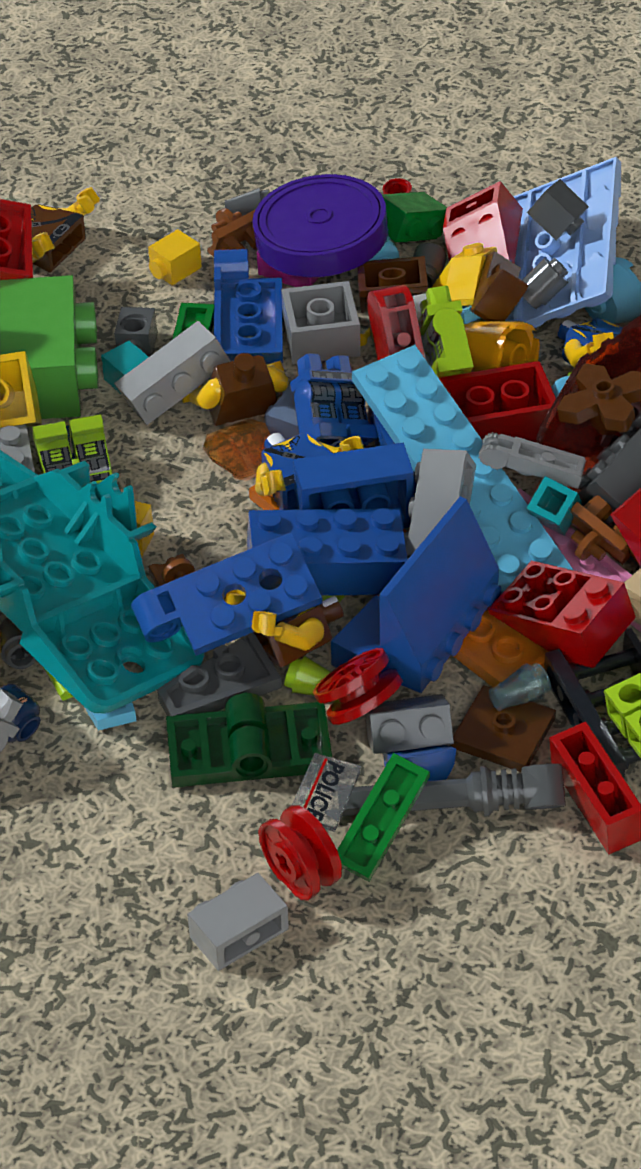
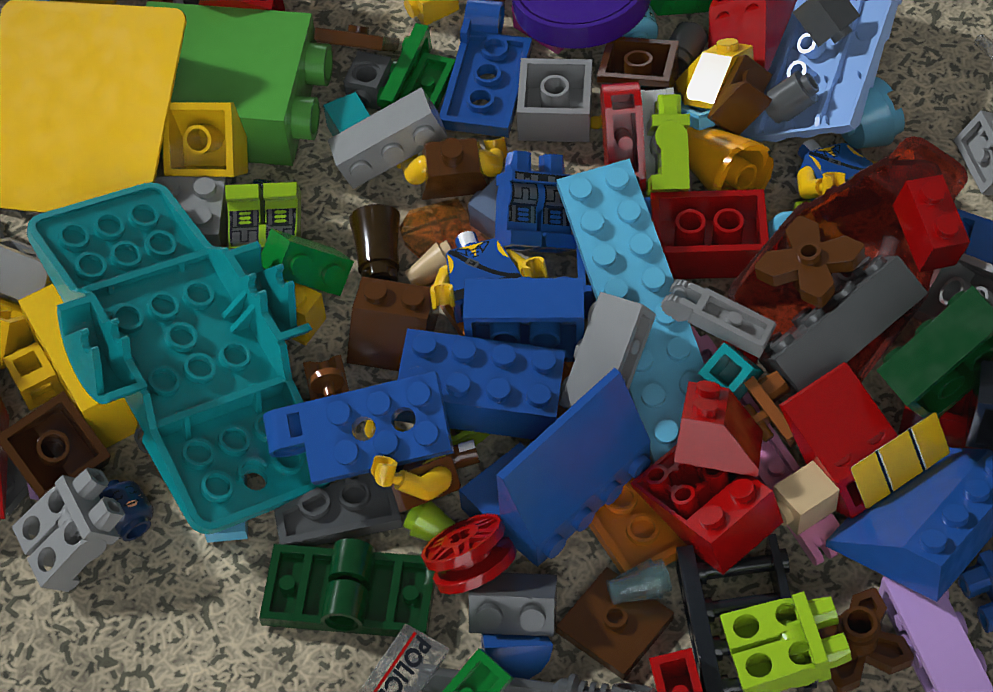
camera: 15 degrees right, 10 degrees up
none -> green brick [261,228,354,296]
none -> reddish brown plate [314,25,400,52]
none -> reddish brown slope [347,277,439,371]
none -> dark brown plant [349,204,401,282]
none -> green plate [377,23,432,110]
none -> tan cone [404,240,453,286]
none -> red slope [674,380,763,477]

